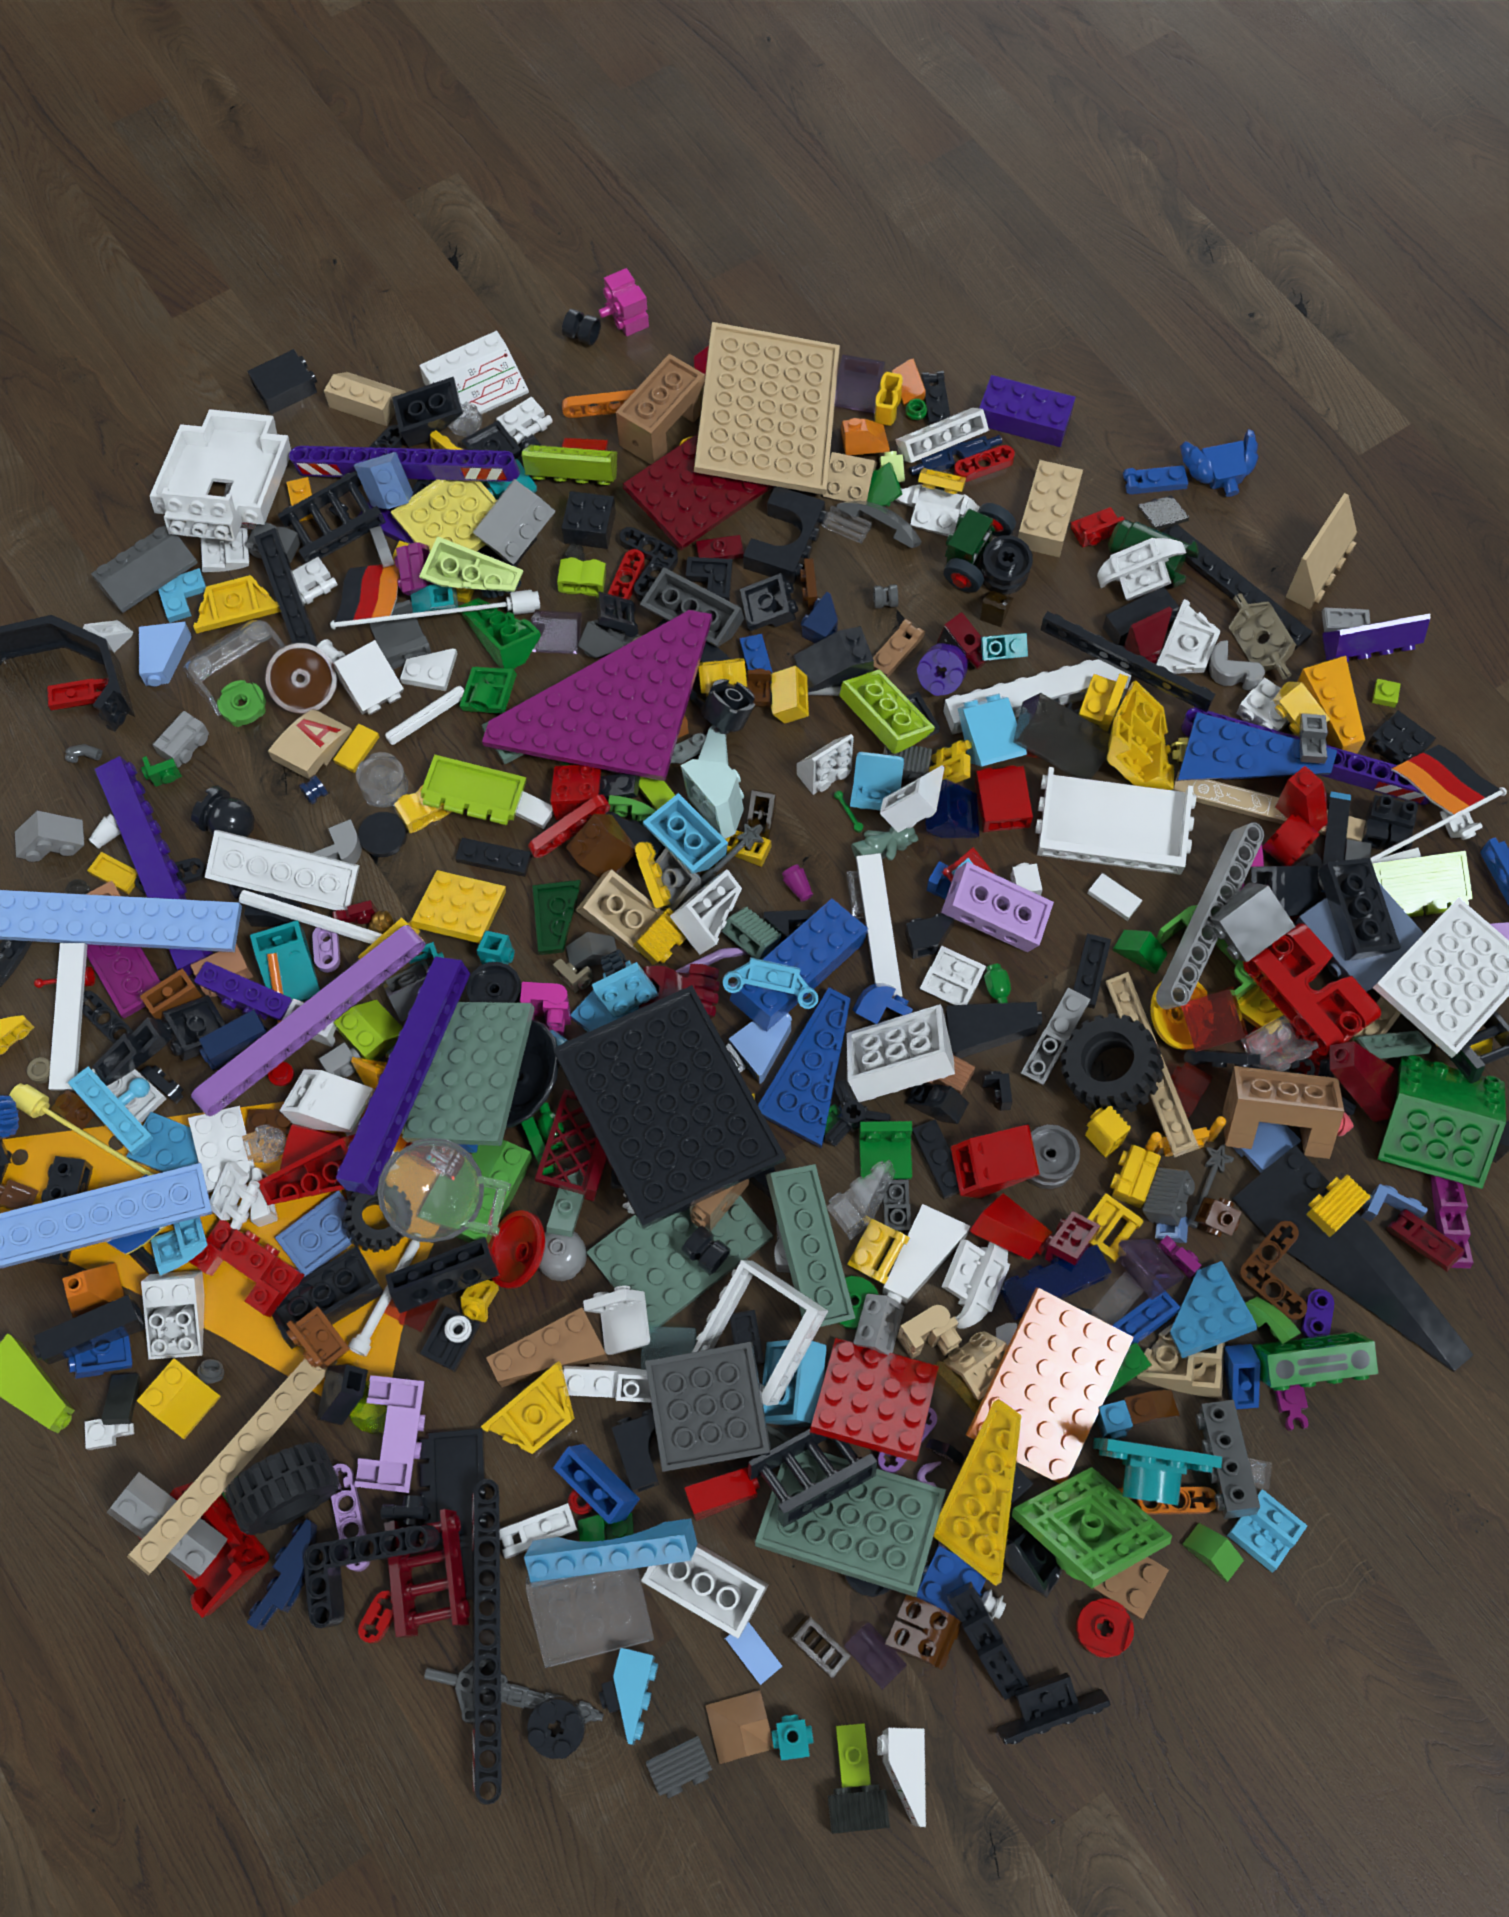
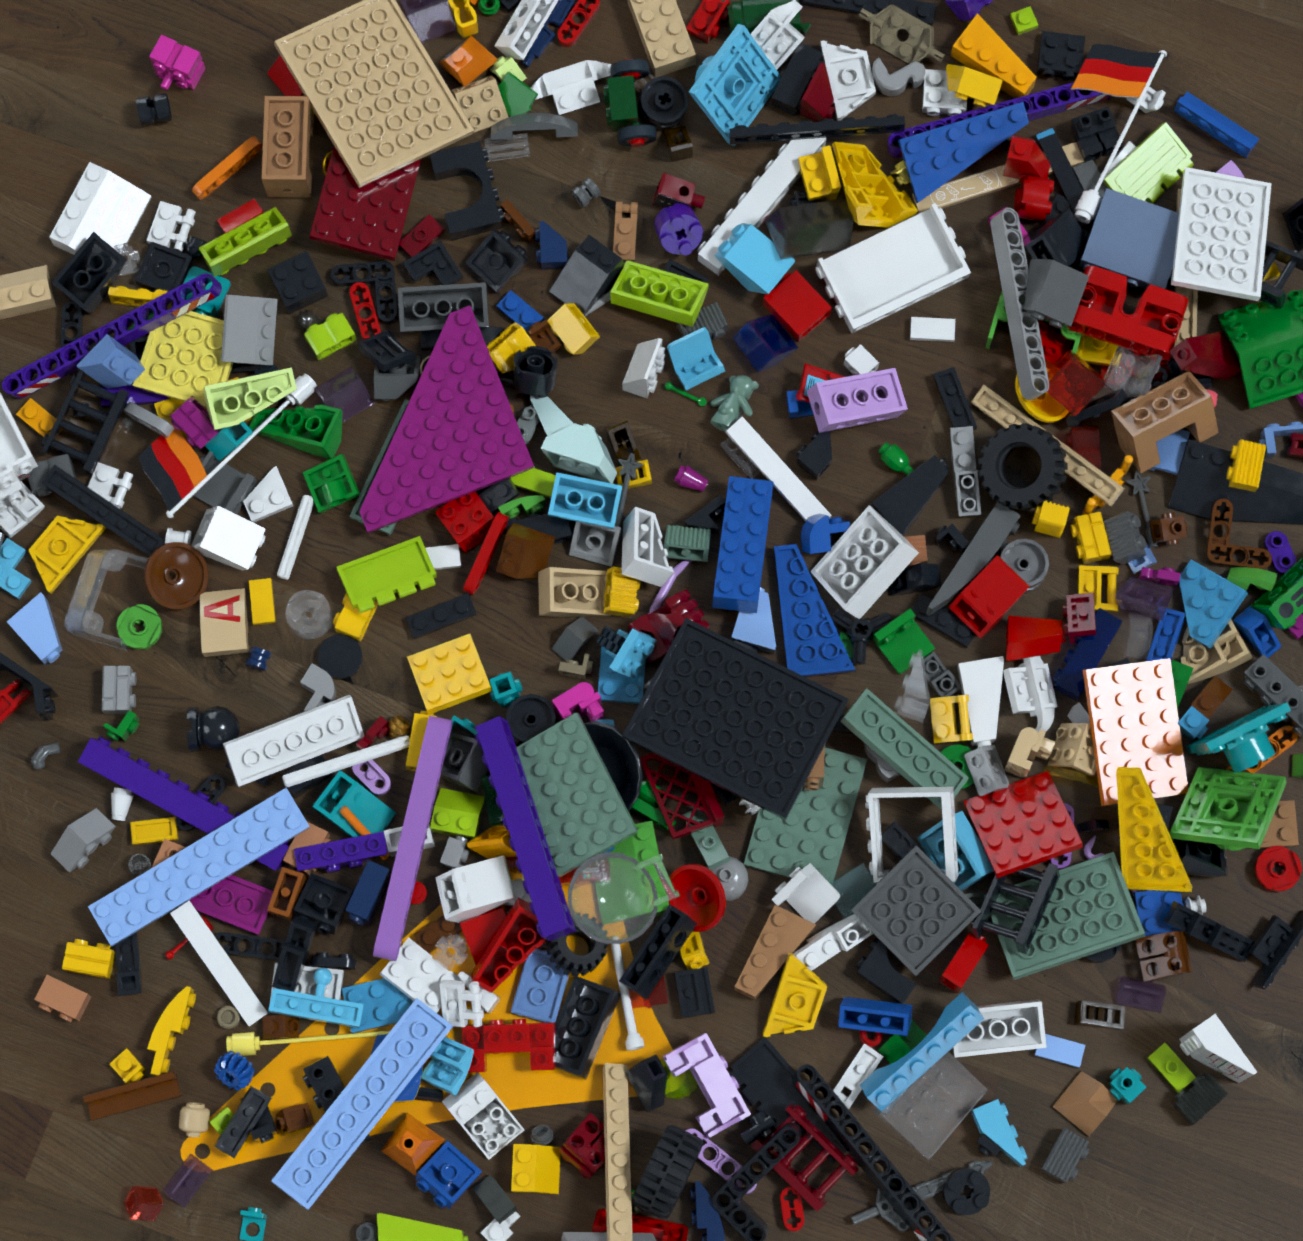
camera: 35 degrees left, 10 degrees up
black slope [33,1295,146,1365] -> none
dark orange bracket [286,1307,351,1370] -> none
white plate [445,1315,472,1343] -> none
dark green wing [532,880,581,955] -> none
yellow hinge [635,842,671,909] -> none
black wheel [681,1225,731,1276] -> none
medium azure plate [723,957,818,1009] -> none
white slope [880,765,944,832] -> none
yellow plate [918,468,966,494] -> none
white slope [920,946,986,1005] -> none
yellow plate [929,740,972,790] -> none
teal slope [981,633,1028,661] -> none
green slope [1112,930,1168,974] -> none
dark grey slope [1300,713,1328,764] -> none
black slope [1318,858,1401,961] -> none
sand green plate [1354,1030,1432,1059] -> none
none -> dark red hips [558,1112,605,1179]
none -> medium azure piece [689,24,782,146]
none -> dark grey slope [925,501,1021,616]
none -> red plate [1037,319,1073,370]

